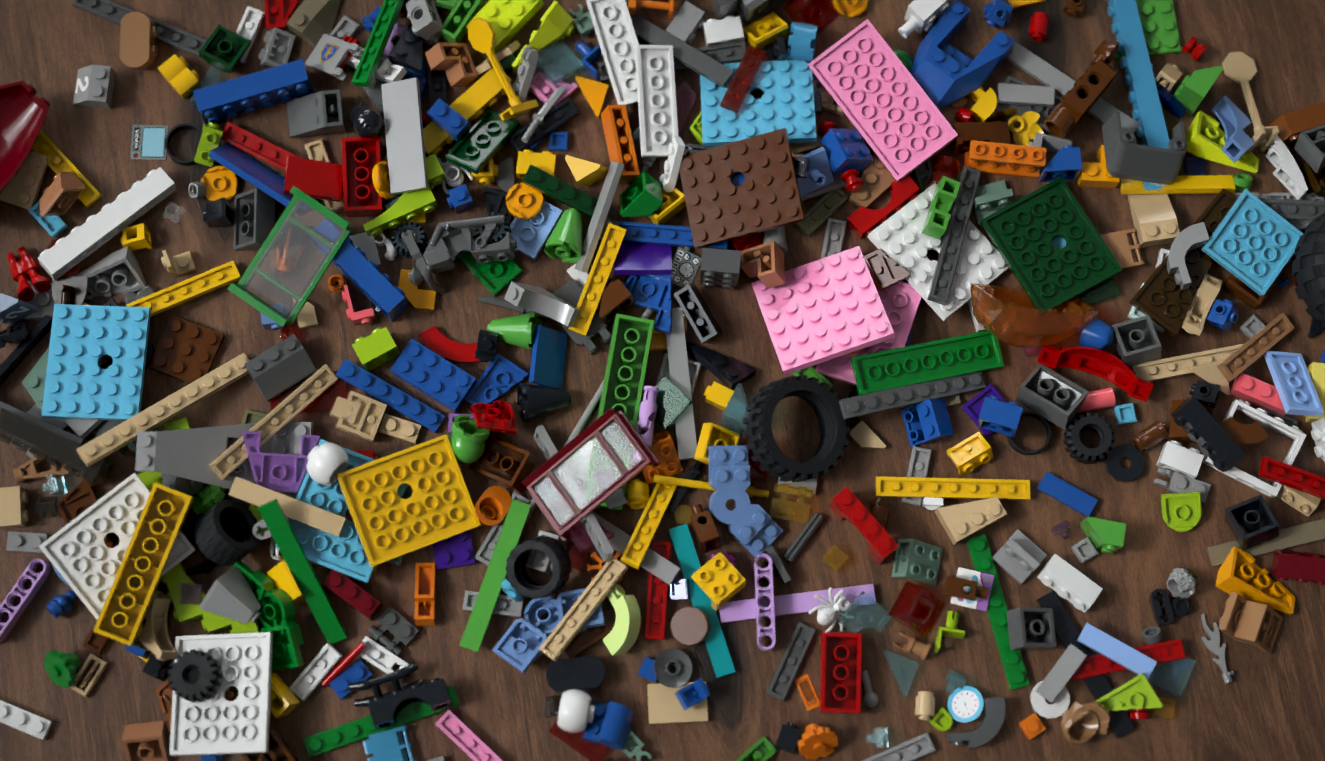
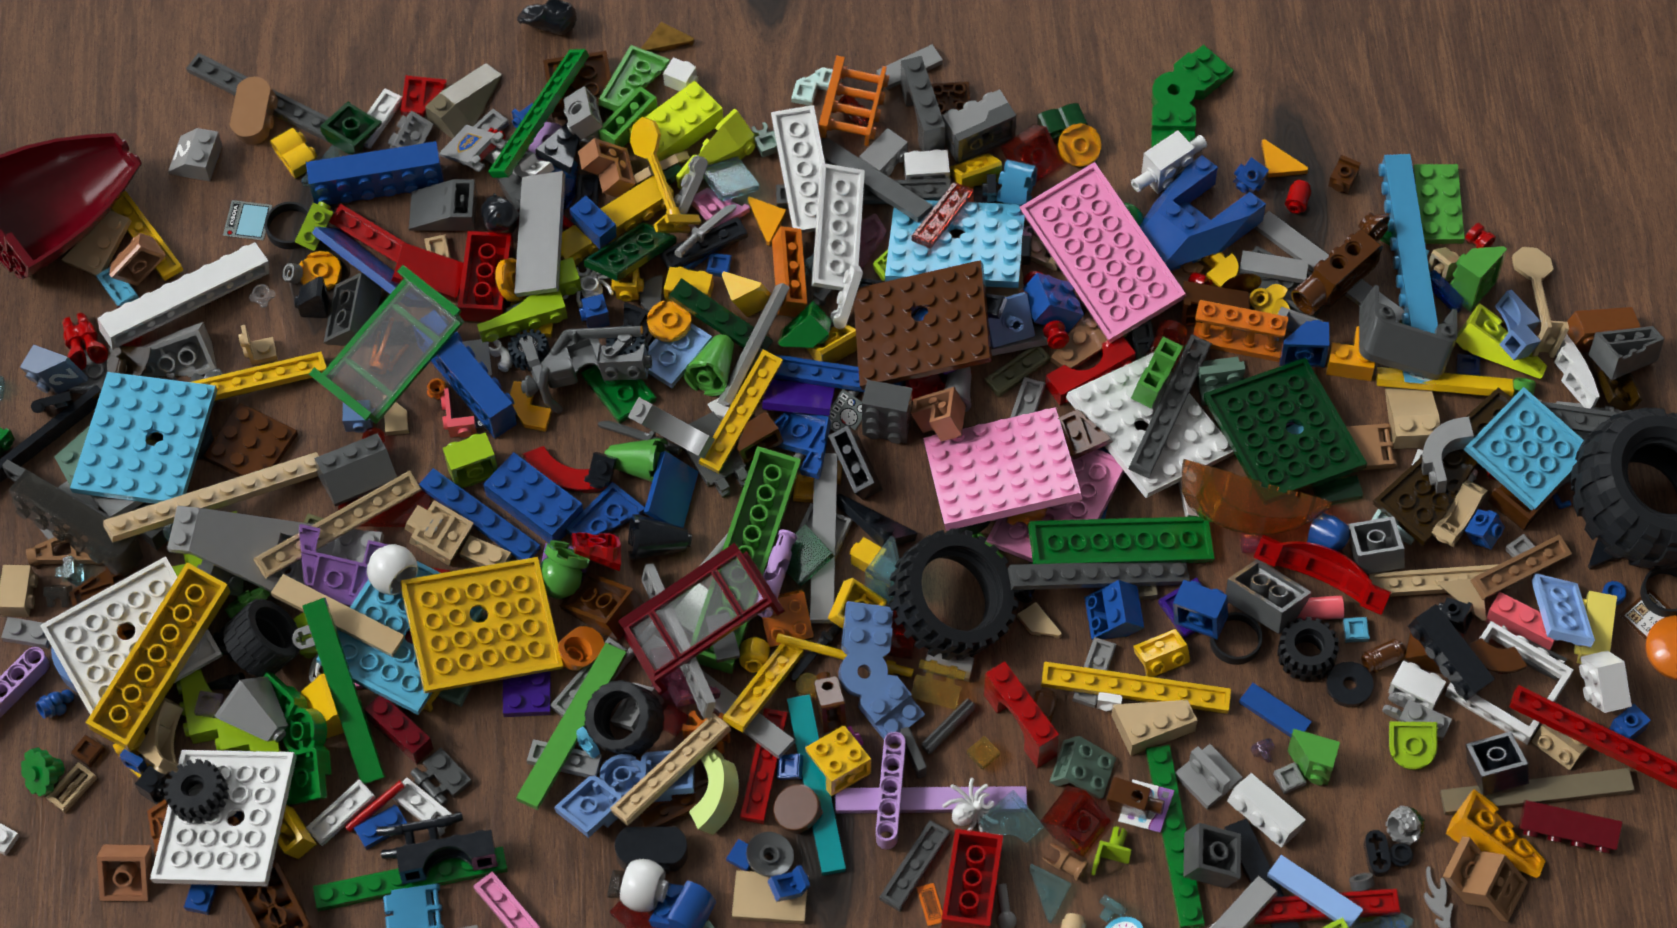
camera: 10 degrees right, 15 degrees down
yellow brick [121,223,152,251] -> none
orange slope [414,563,436,626] -> none
blue bracket [575,40,602,81] -> none

